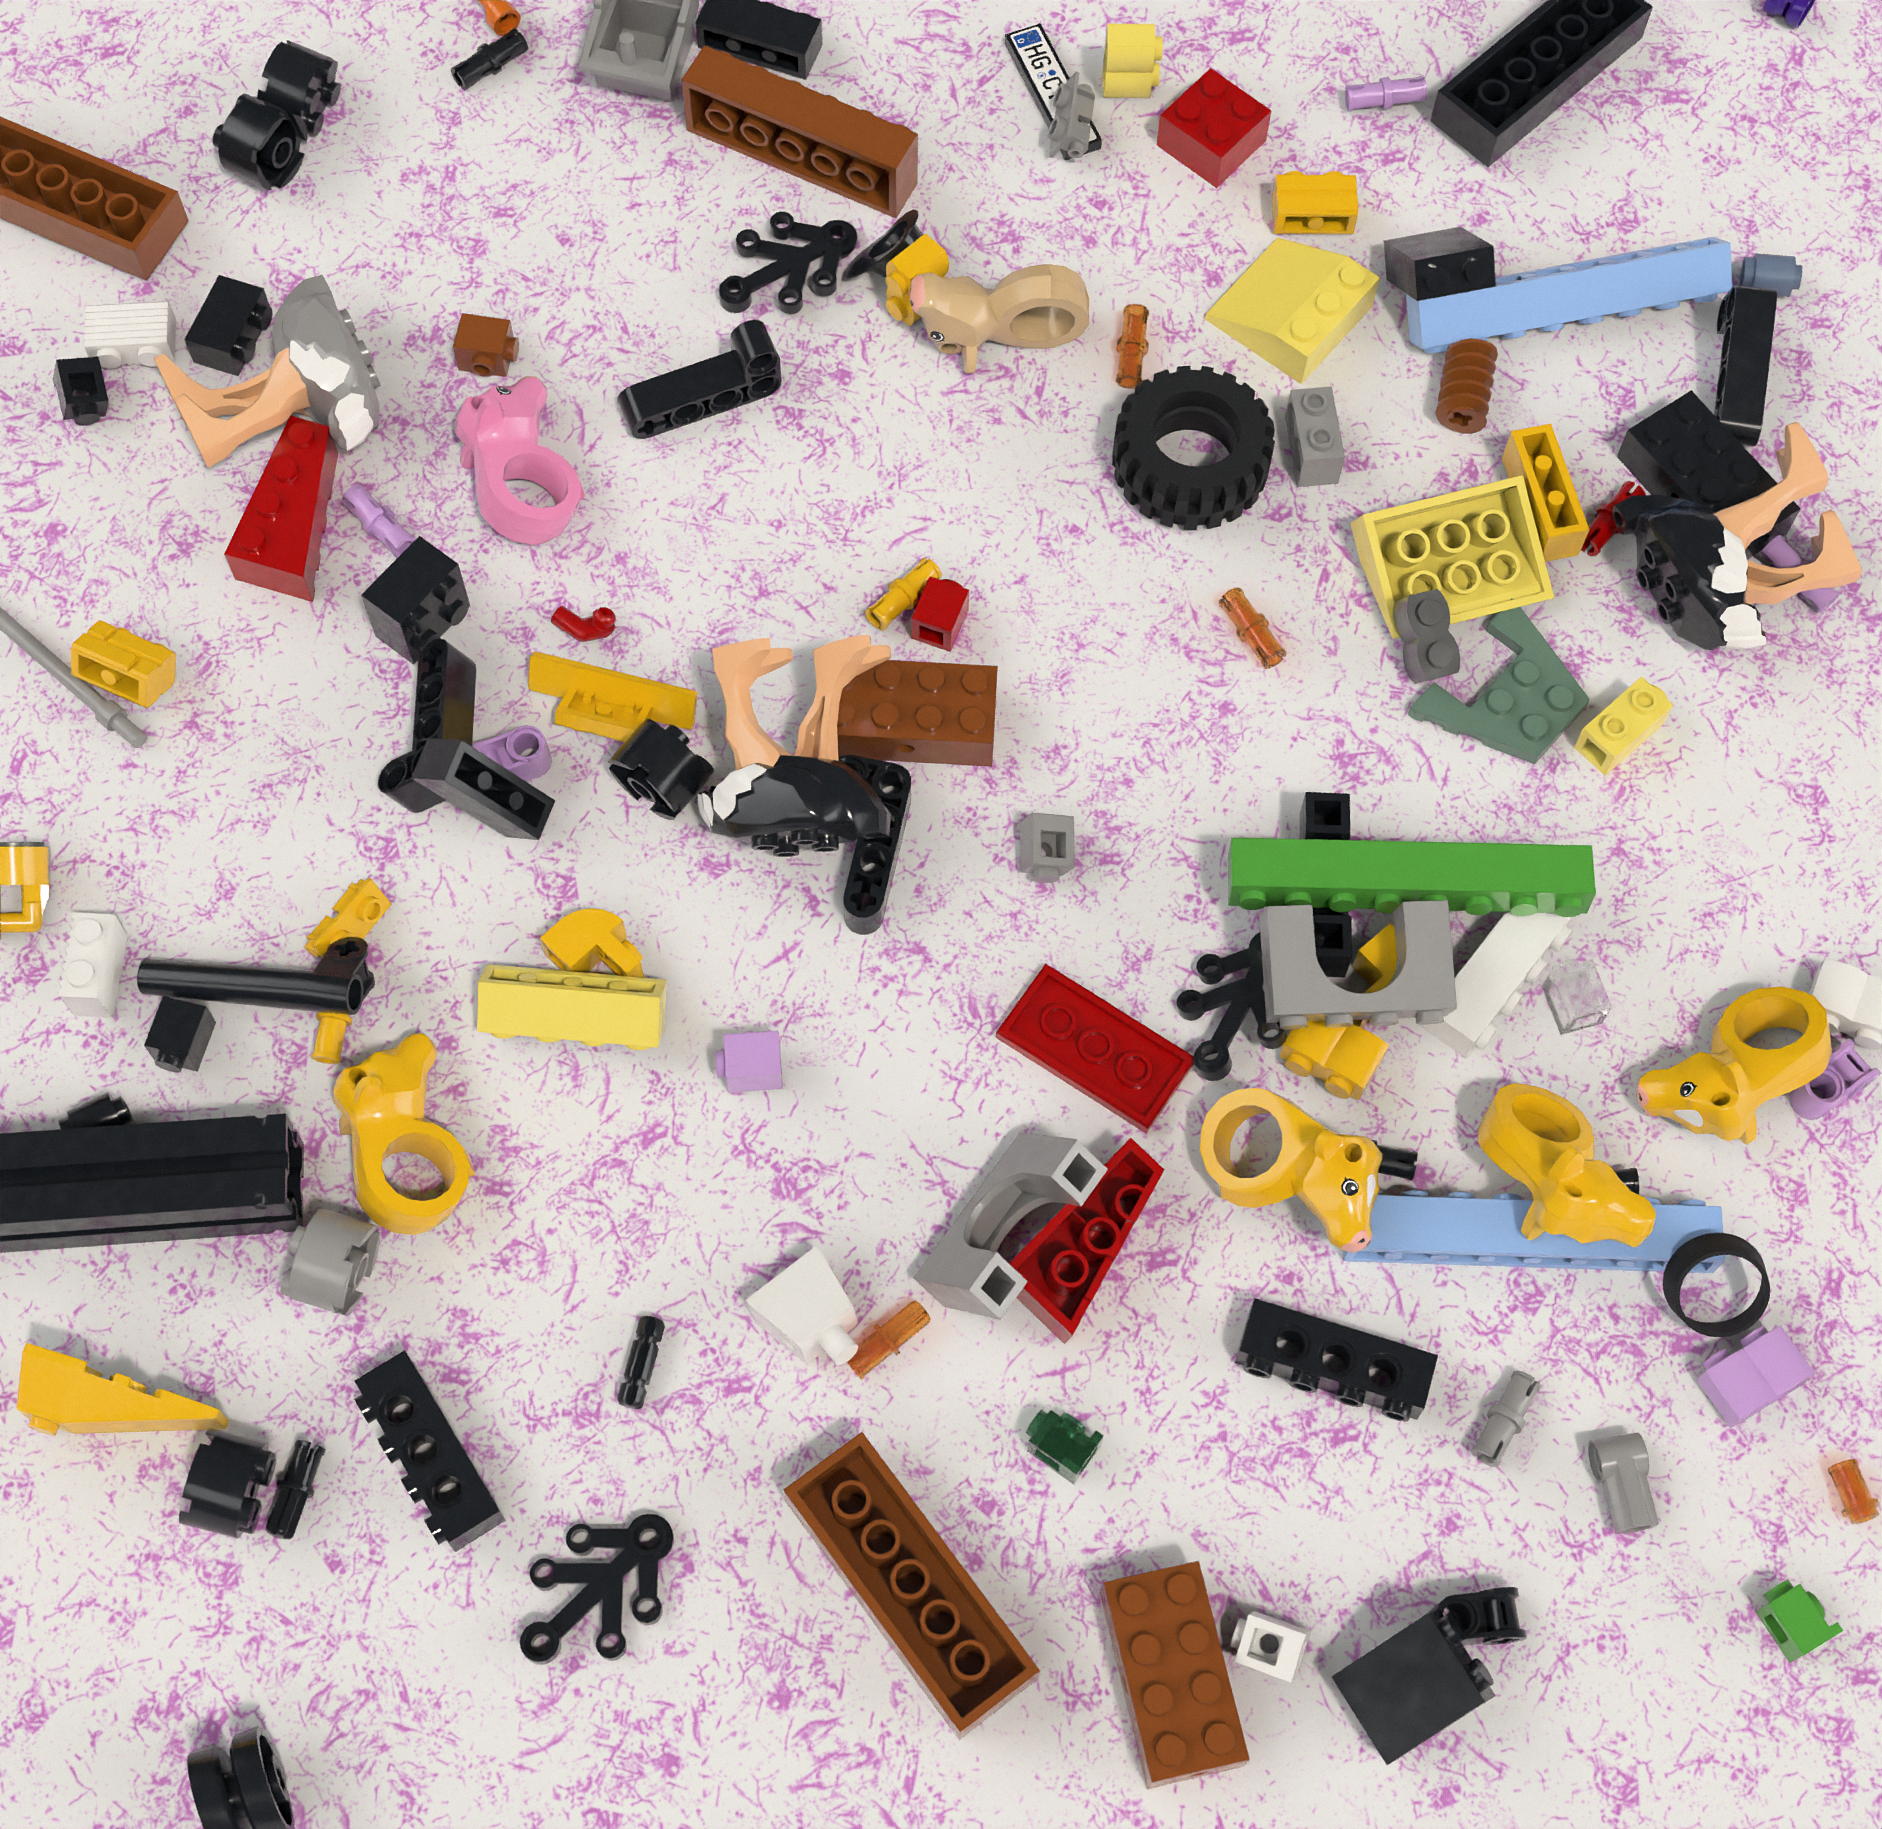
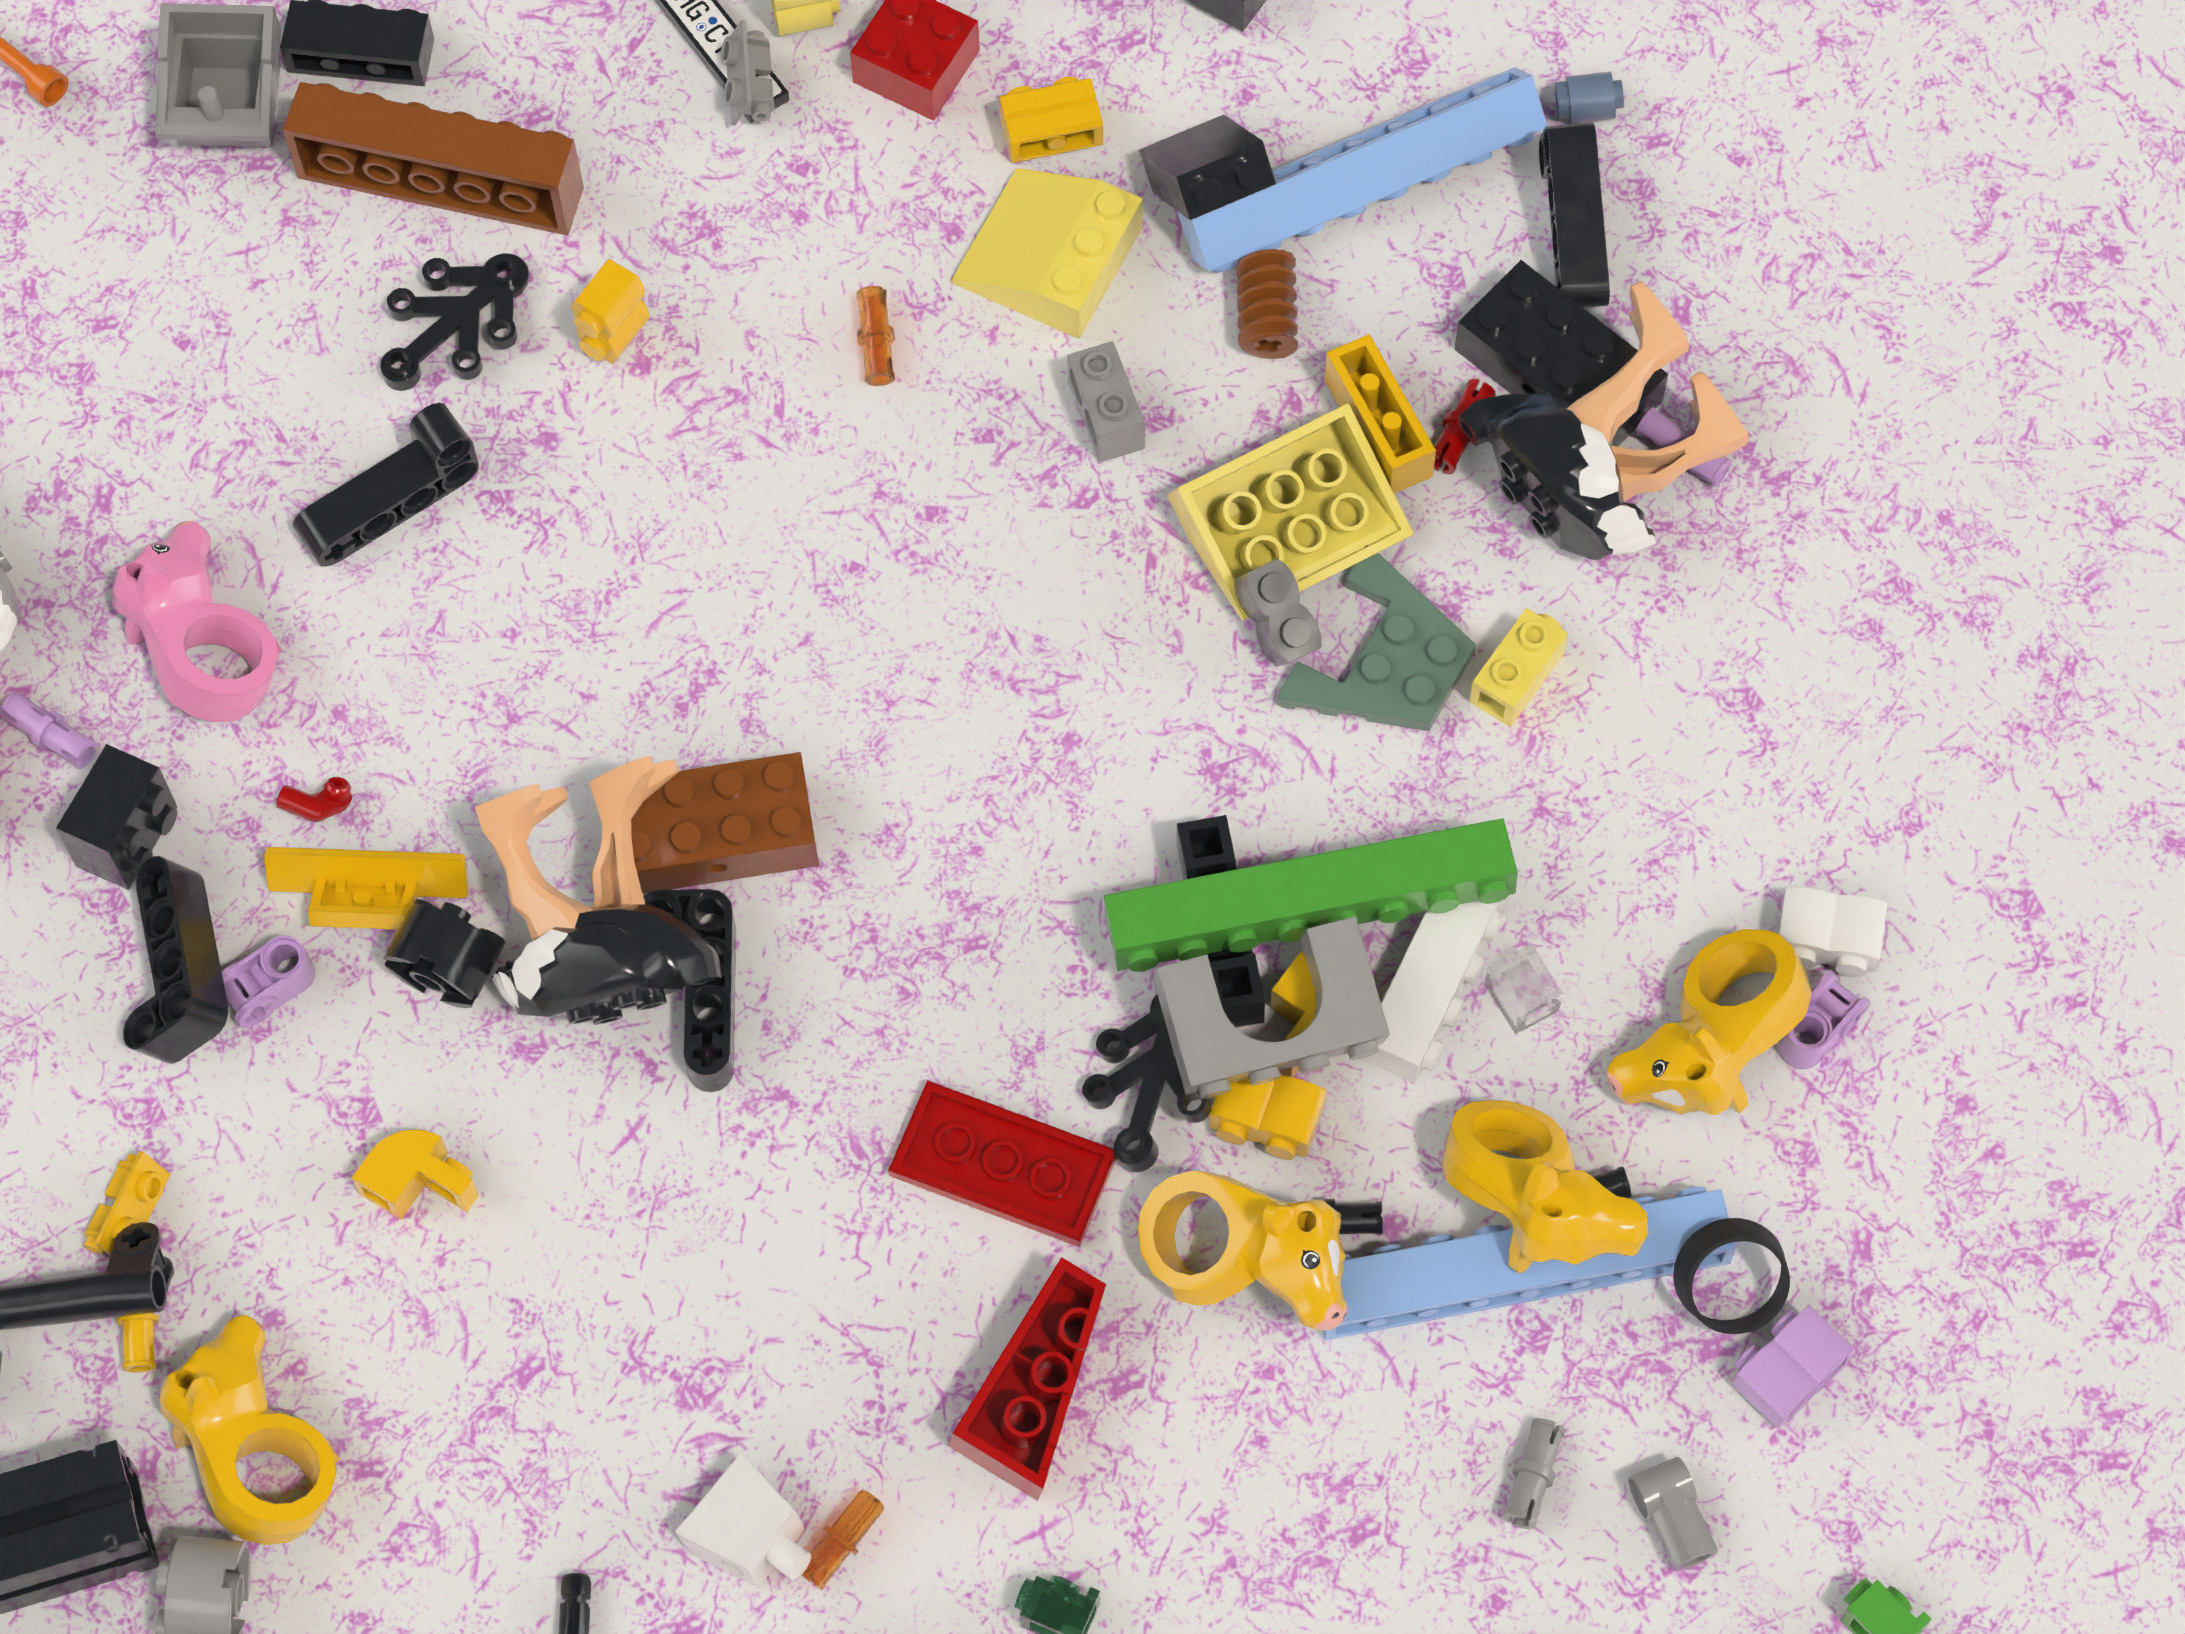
camera: 10 degrees left, 0 degrees up
black brick [411,738,556,840] -> none
black pin [450,28,528,90] -> none
dark orange brick [453,313,519,377] -> none
light yellow brick [477,964,667,1050] -> none
lavender brick [716,1031,783,1093] -> none
black piece [844,209,923,279] -> none
yellow pin [865,557,942,631] -> none
tan animal [909,264,1090,374] -> none
red brick [911,576,969,652] -> none
light grey arch [913,1132,1108,1320] -> none
light grey brick [1017,812,1075,883] -> none
black tyre [1112,365,1275,530] -> none
clear orange pin [1219,587,1287,669] -> none
black brick [1234,1298,1438,1422] -> none
clear orange pin [1828,1459,1880,1525] -> none

